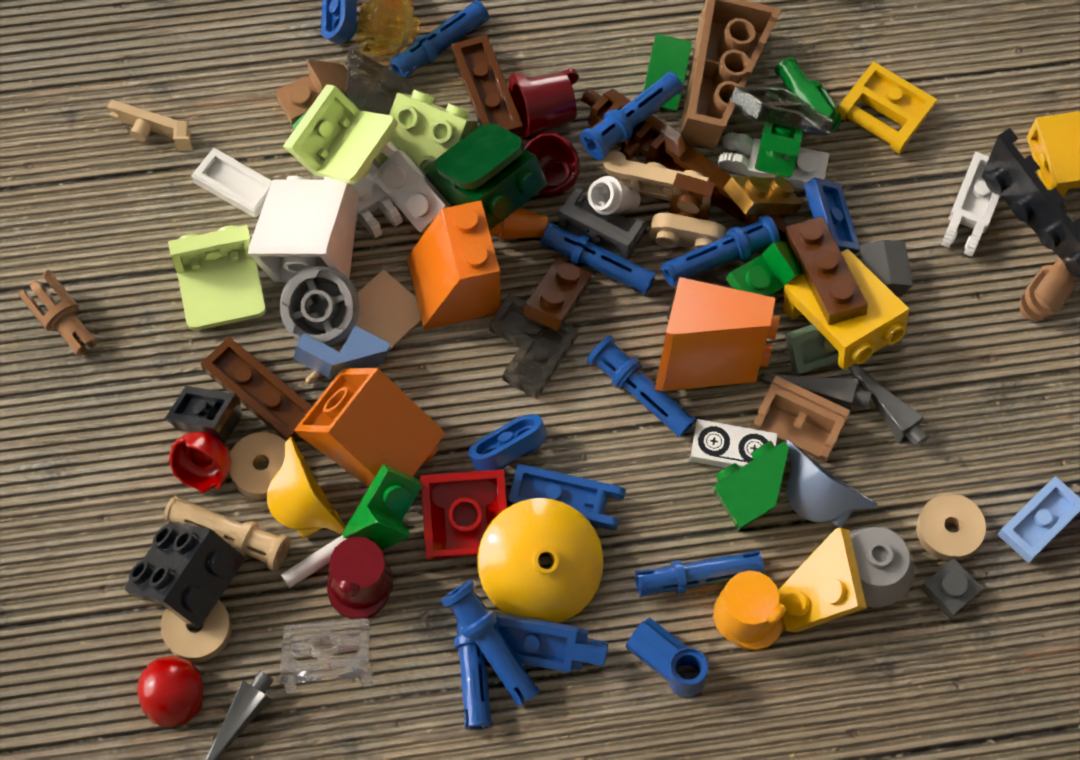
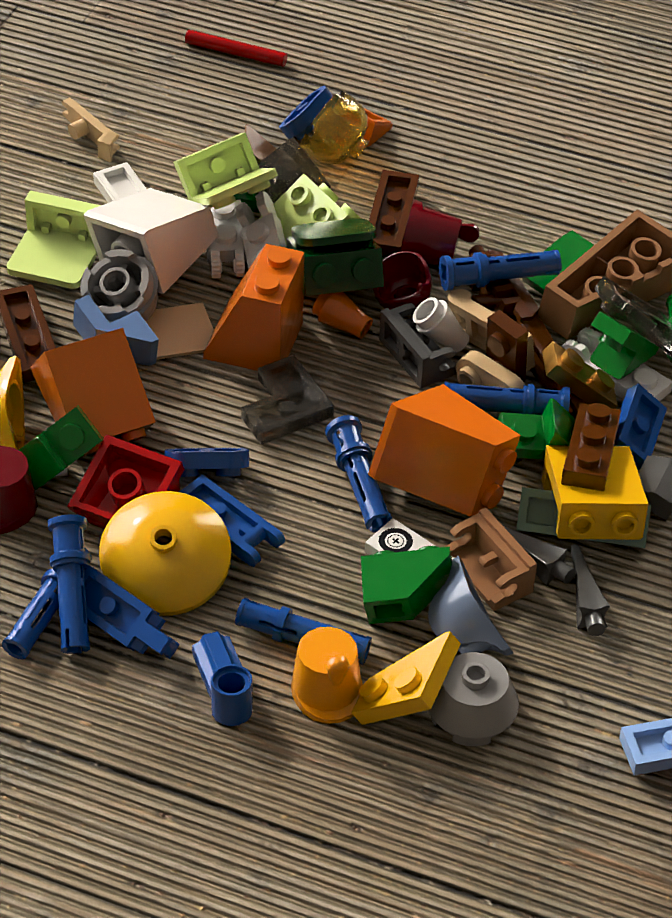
camera: 30 degrees right, 20 degrees down
blue pin [389,0,489,80] -> none
reddish brown plate [523,258,592,331] -> none
blue pin [540,222,656,295] -> none
tan piece [916,493,986,561] -> none
dark grey plate [921,558,983,619] -> none

